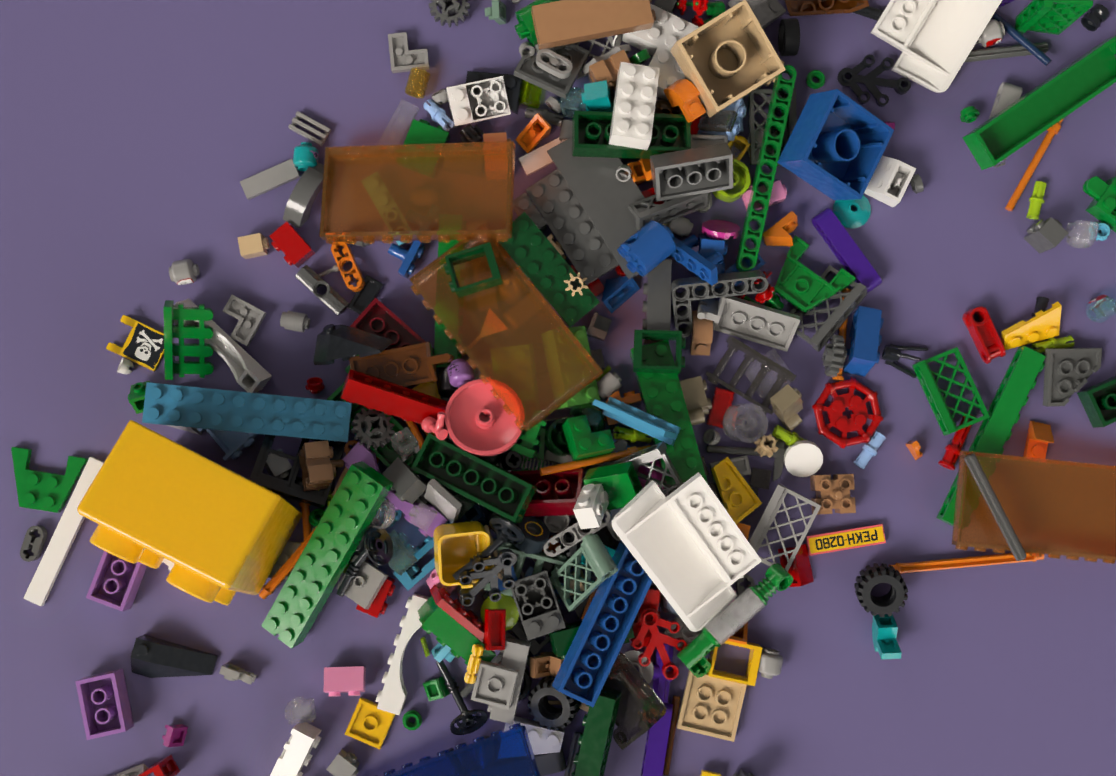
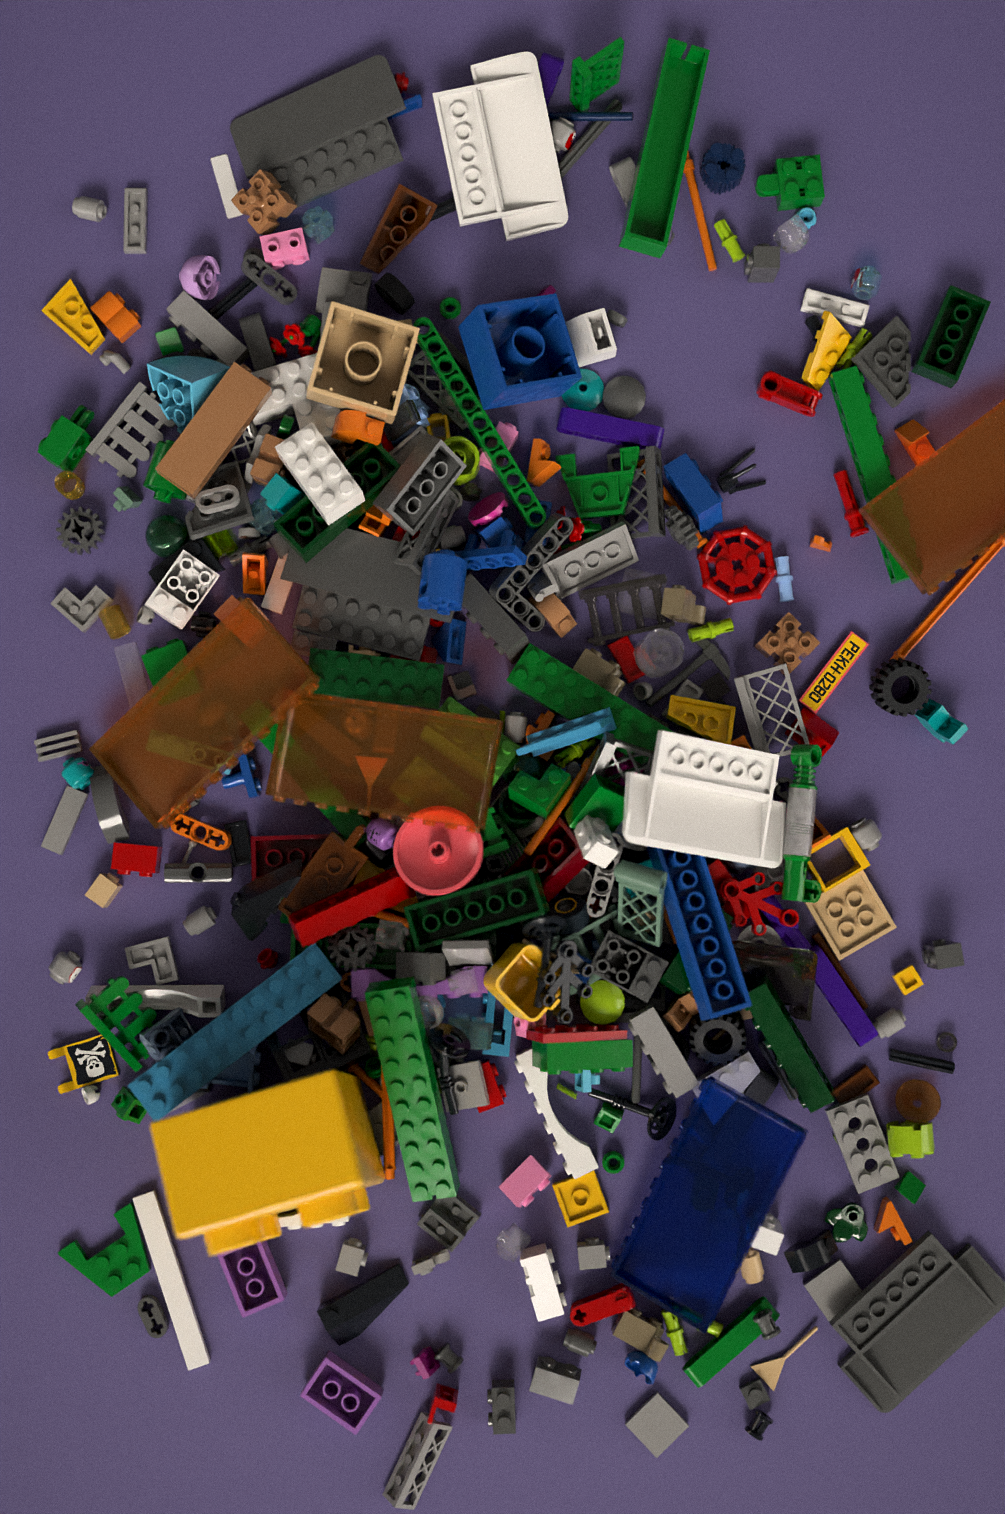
camera: 35 degrees left, 0 degrees up
coral piece [421,412,448,440] -> none
light blue pin [423,99,454,131] -> none
dark green window [443,242,503,298] -> none
yellow axle [464,644,484,684] -> none
light grey tile [471,660,519,710] -> none
red tile [484,609,506,650] -> none
light grey hinge [519,42,535,57] -> none
tan gear [564,272,588,296] -> none
light grey hinge [615,165,632,182] -> none
dark green window [633,330,685,374] -> none
tan gear [754,433,779,458] -> none
white tile [784,440,823,477] -> none
black plant [837,54,911,107] -> none
green fence [912,347,990,436] -> none
green plate [960,106,980,123] -> none
dark grey axle [964,453,1026,561] -> none
black wheel [1081,4,1110,32] -> none
none -> sand blue slope [139,1007,196,1063]
none -> clear green cylinder [145,514,190,559]
none -> light grey brick [336,1238,369,1276]
none -> dark grey slope [417,1194,482,1252]
none -> dark grey bush [434,1342,464,1374]
none -> clear smoke plate [461,483,482,502]
none -> dark grey dish [603,376,646,419]
none -> dark blue brick [699,142,746,195]
none -> white tile [800,288,870,328]

